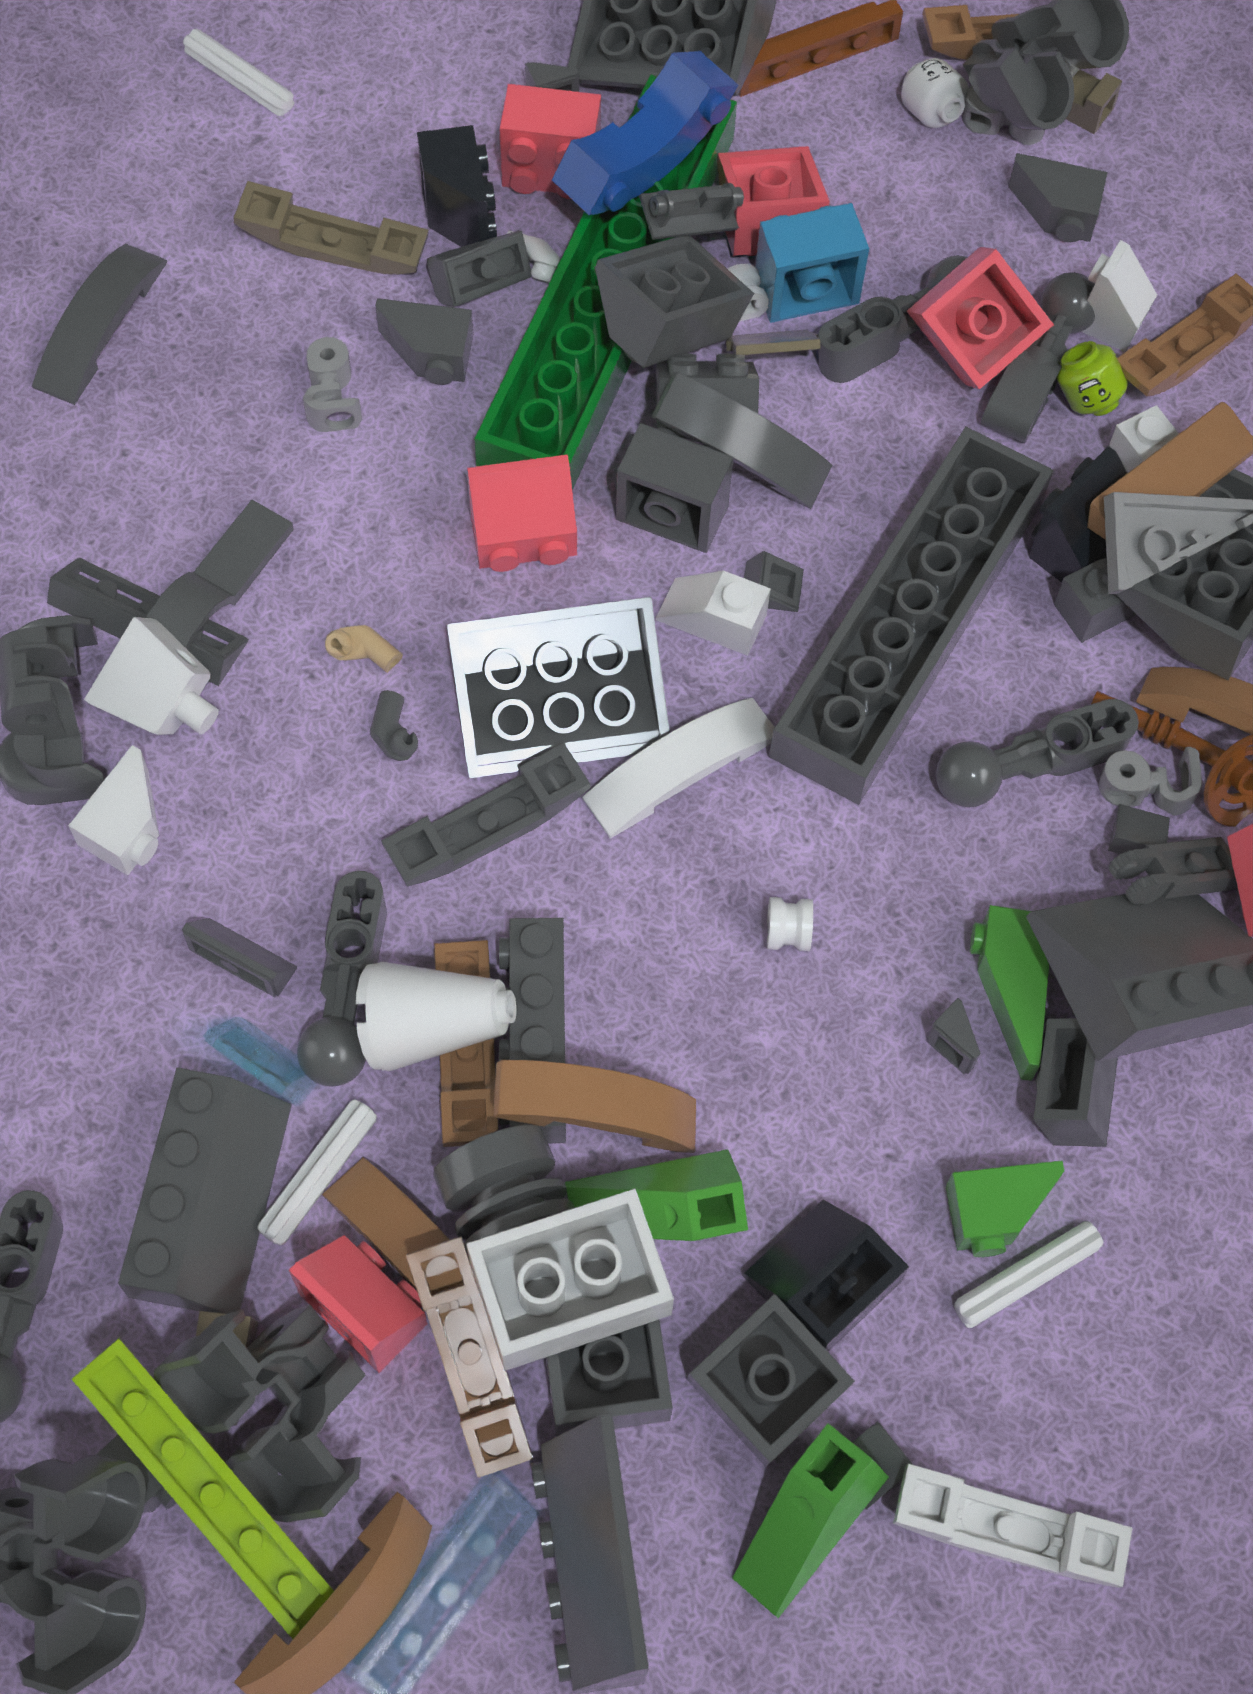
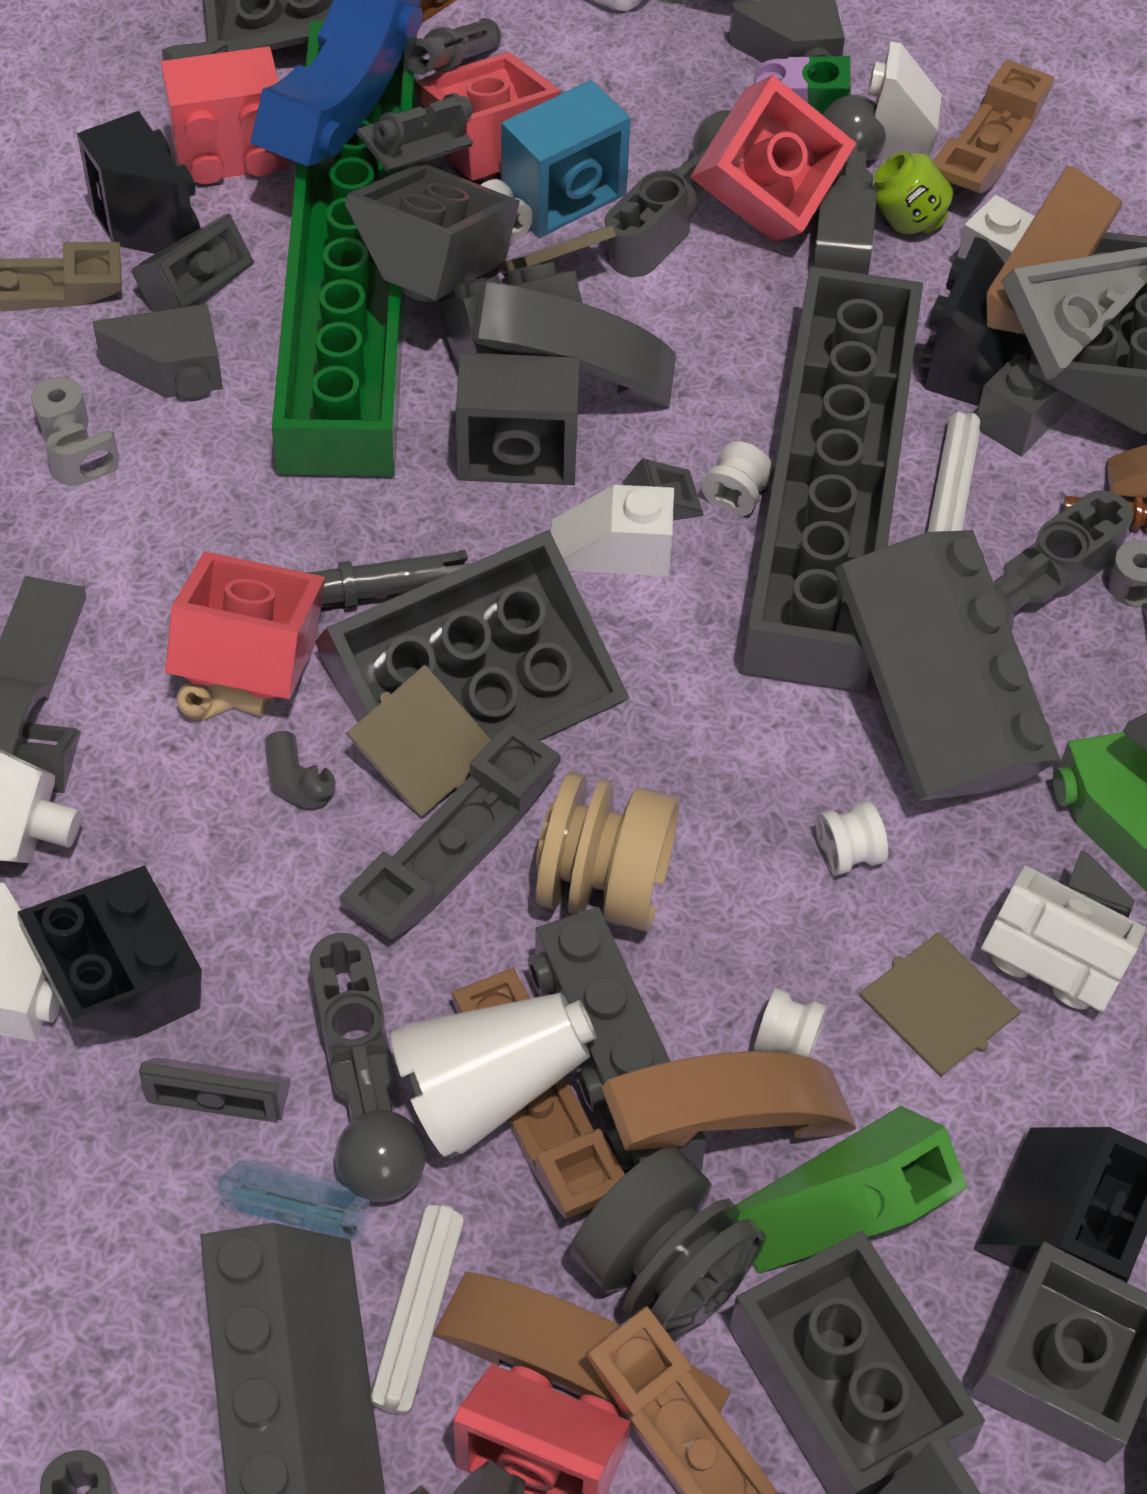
camera: 20 degrees left, 10 degrees down
white brick [466,1189,674,1371] -> none
coral slope [467,454,577,572] -> none
white arm [507,230,561,283] -> none
white slope [582,698,775,839] -> none
none -> black slope [17,865,202,1037]
none -> coral brick [165,551,325,699]
none -> dark grey pin [308,549,469,611]
none -> dark tan piece [346,665,491,818]
none -> dark grey pin [404,18,502,75]
none -> tan wheel [536,771,680,933]
none -> white wheel [701,441,775,517]
none -> green leg [754,56,851,115]
none -> white wheel [754,988,827,1058]
none -> dark grey slope [835,530,1060,801]
none -> dark tan piece [859,932,1021,1078]
none -> white axle [928,411,981,532]
none -> white brick [981,865,1147,1013]

